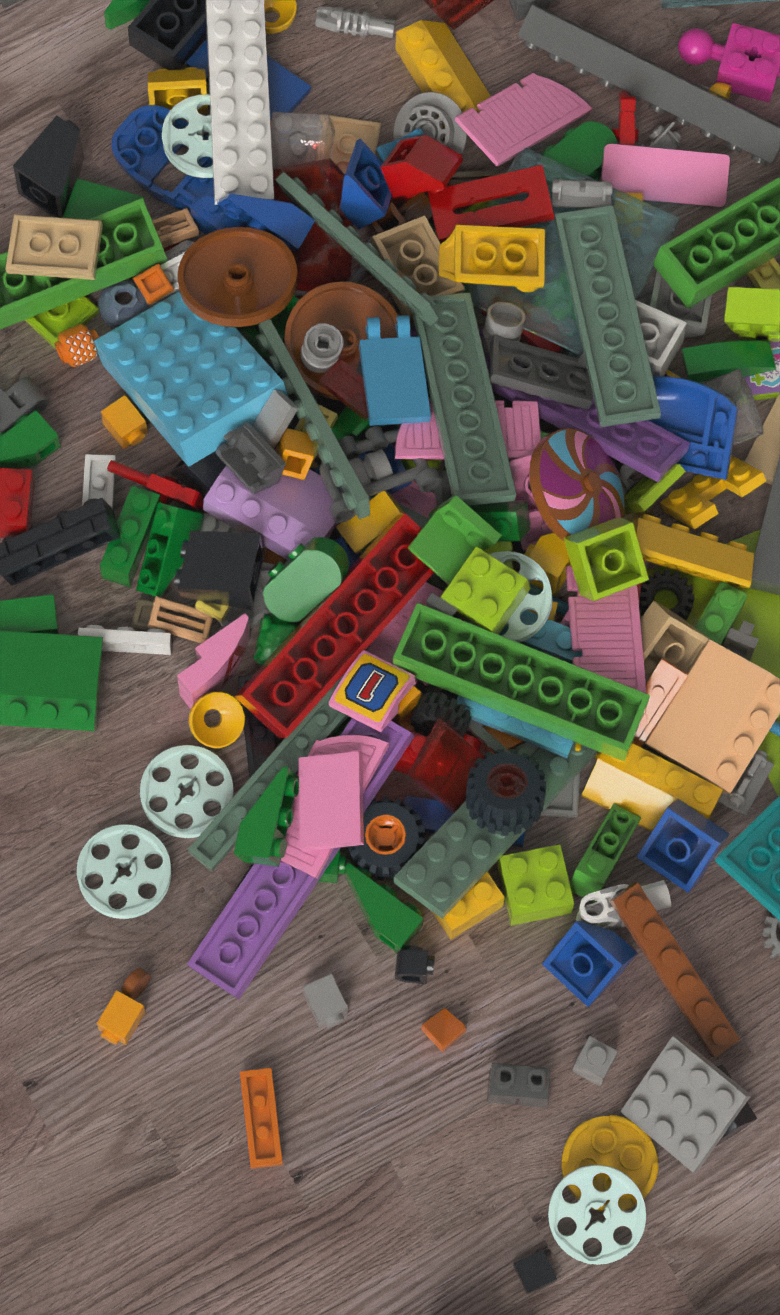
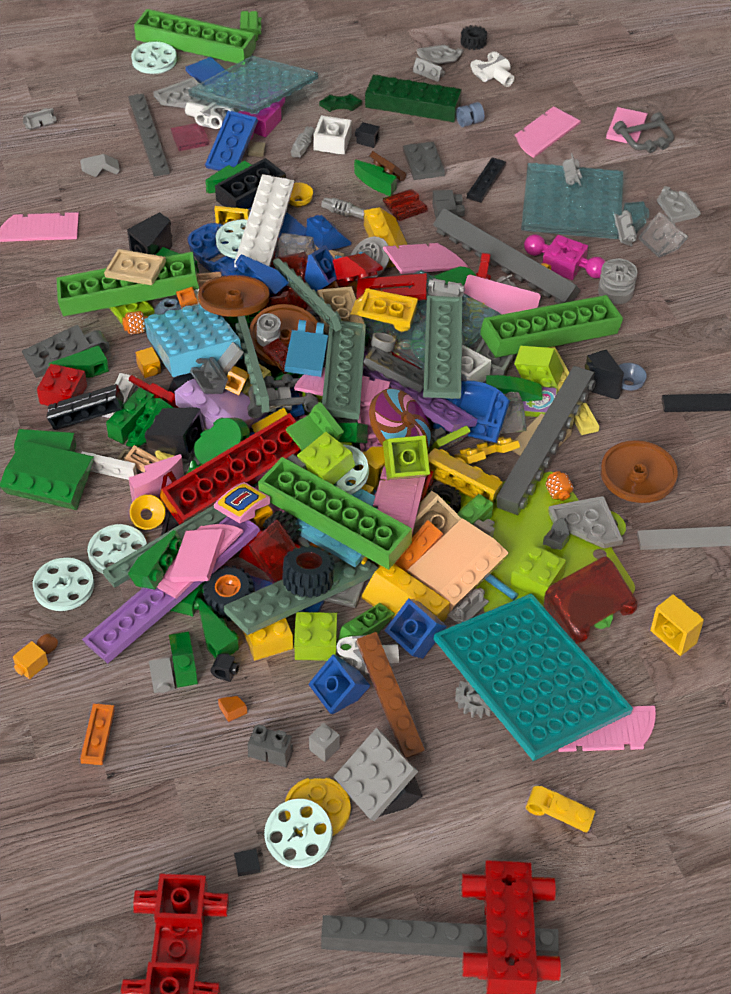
camera: 15 degrees right, 20 degrees down
none -> green slope [169,631,198,688]
none -> blue slope [306,215,351,250]

